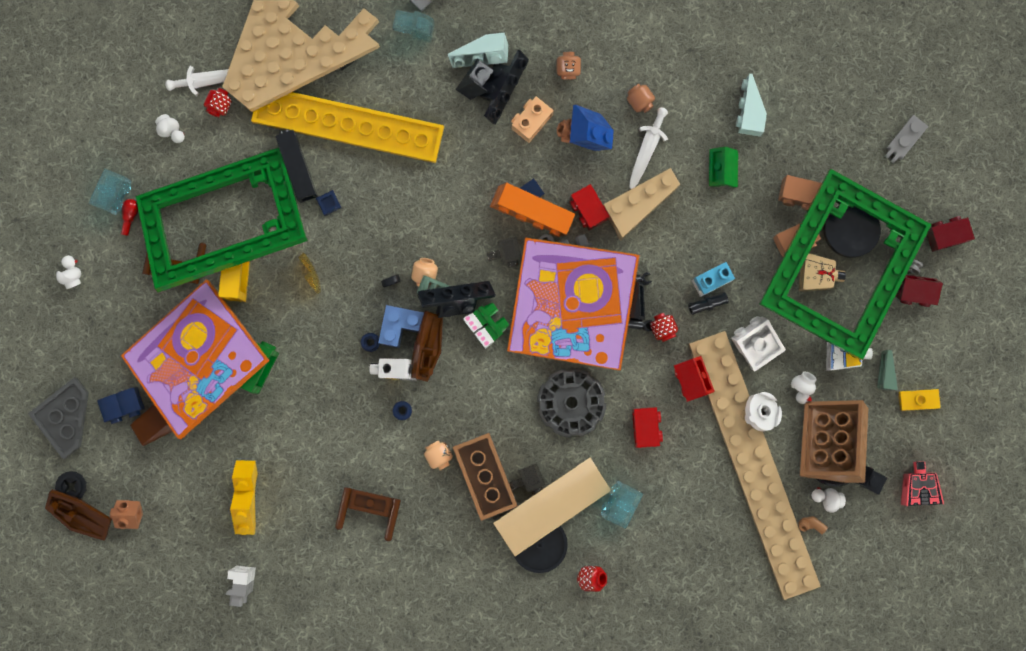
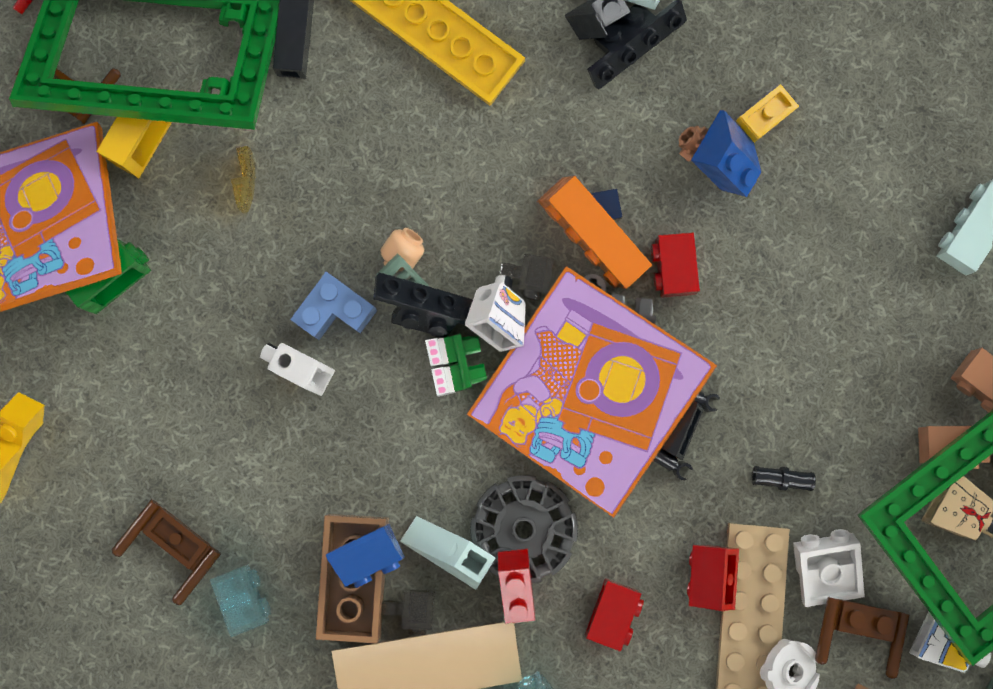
camera: 30 degrees right, 0 degrees up
dark blue tile [316,190,342,216] -> none
dark blue plate [361,333,380,352] -> none
black tile [381,274,401,288] -> none
dark blue plate [393,401,412,420] -> none
reddish brown piece [411,311,443,382] -> none
light nougat head [424,440,453,470] -> none
light nougat brick [511,96,554,143] -> none
nougat head [557,52,581,79] -> none
tan wedge [603,168,680,241] -> none
nougat head [627,84,655,113] -> none
white sword [629,107,668,189] -> none
red head [650,313,678,342] -> none
medium azure hips [692,262,735,297] -> none
green panel [709,147,738,188] -> none
white animal [791,371,816,404] -> none
none -> clear light blue brick [210,564,271,637]
none -> blue slope [326,524,405,588]
none -> light aqua slope [400,516,495,590]
none -> white torso [465,275,526,352]
none -> brick [498,549,535,624]
none -> yellow plate [736,84,799,143]
none -> reddish brown plate [815,597,910,679]

